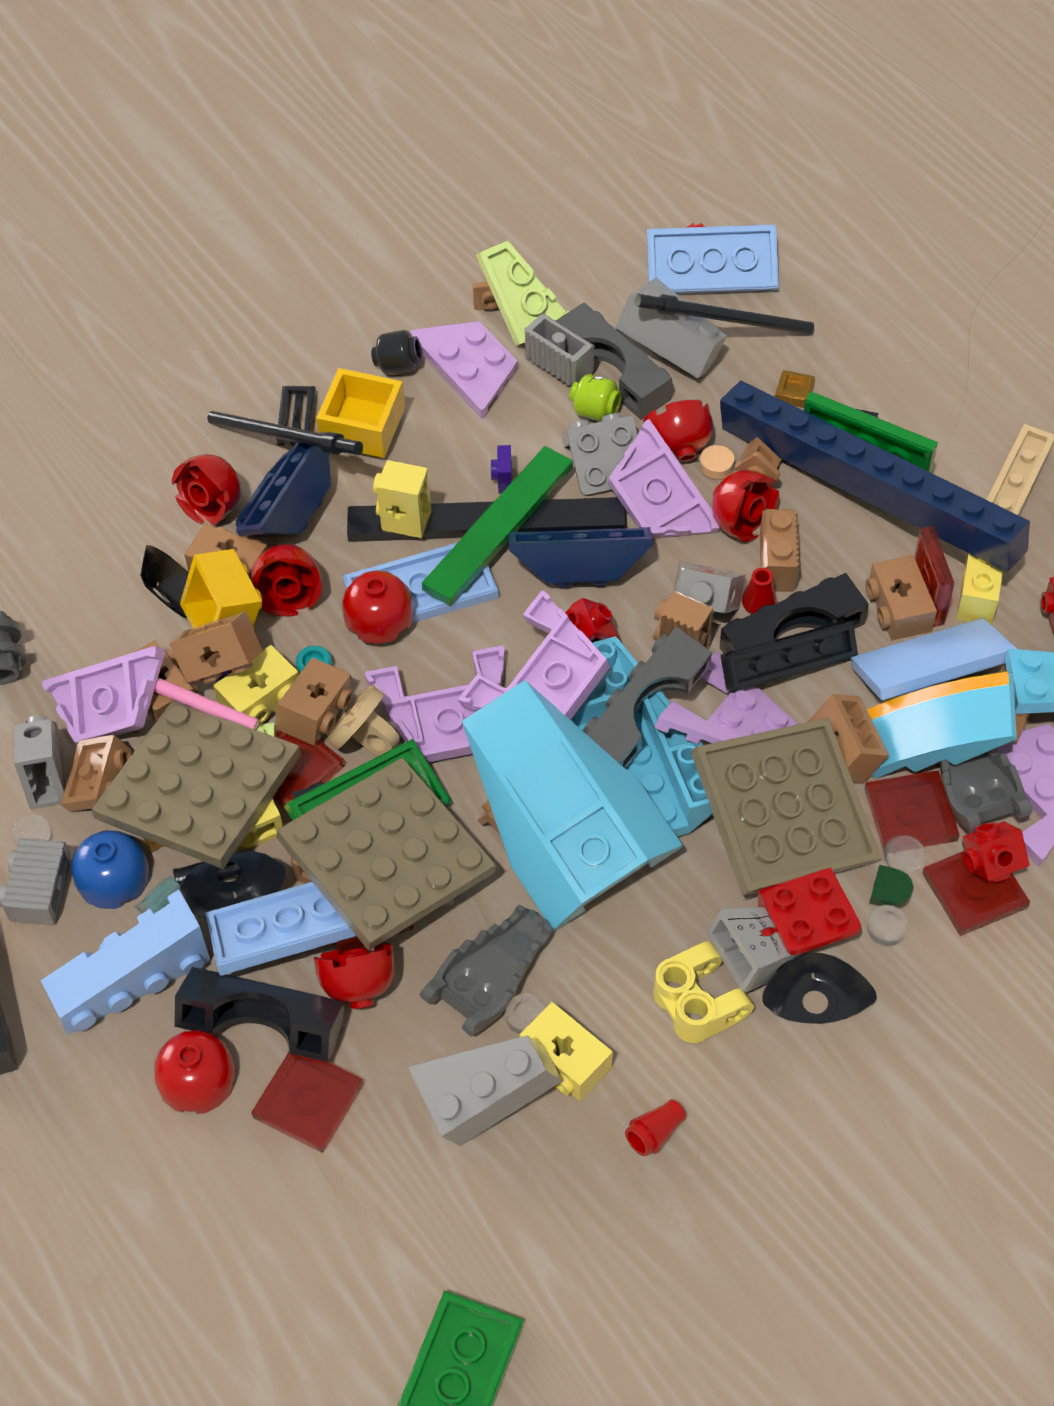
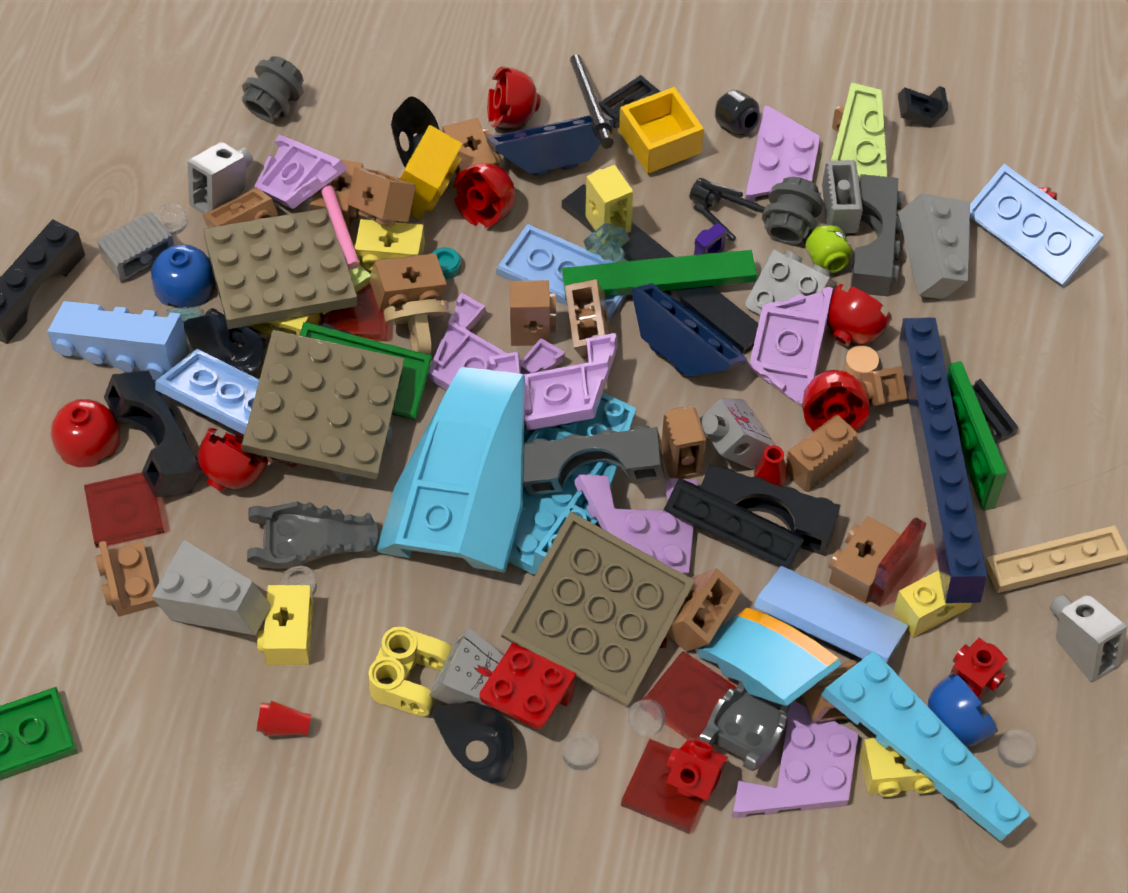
camera: 45 degrees right, 0 degrees up
red cylinder [342,570,414,644] -> none
red brick [565,598,620,642] -> none
black bar [634,293,814,335] -> none
pearl gold tile [775,370,815,408] -> none
dark green tile [869,864,914,909] -> none
none -> medium nougat bracket [95,541,159,617]
none -> medium nougat brick [510,280,556,346]
none -> medium nougat brick [565,279,611,358]
none -> clear light blue tile [583,223,630,263]
none -> black plant [689,178,765,241]
none -> dark grey piece [762,177,824,245]
none -> black bracket [898,86,948,128]

